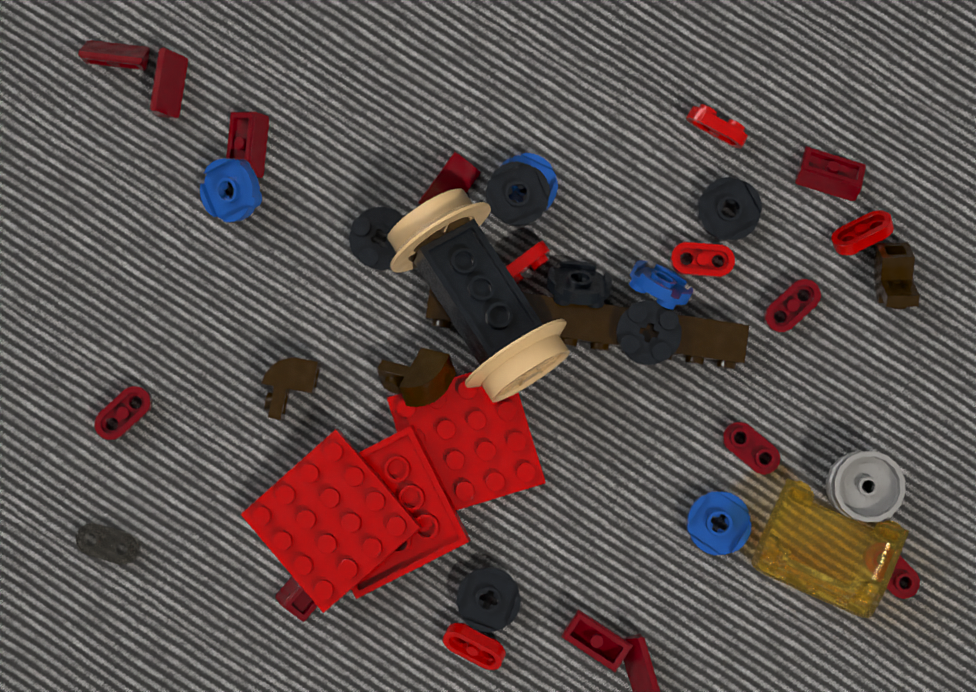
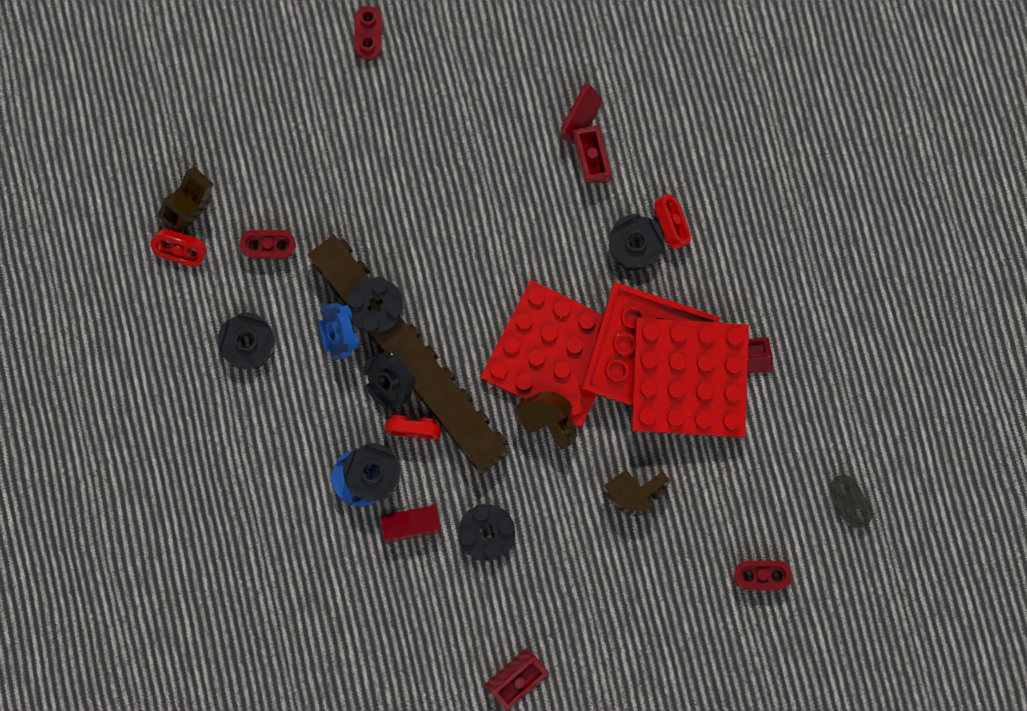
camera: 135 degrees left, 10 degrees down
blue plate [200,158,262,222] -> none
brick [387,188,570,402] -> none
red plate [670,242,735,277] -> none
red plate [686,104,748,149] -> none
blue plate [686,491,751,555] -> none
dark red plate [722,422,780,475] -> none
clear yellow windscreen [751,478,910,618] -> none
dark red slope [795,146,866,201] -> none
light grey wheel [826,451,906,522] -> none

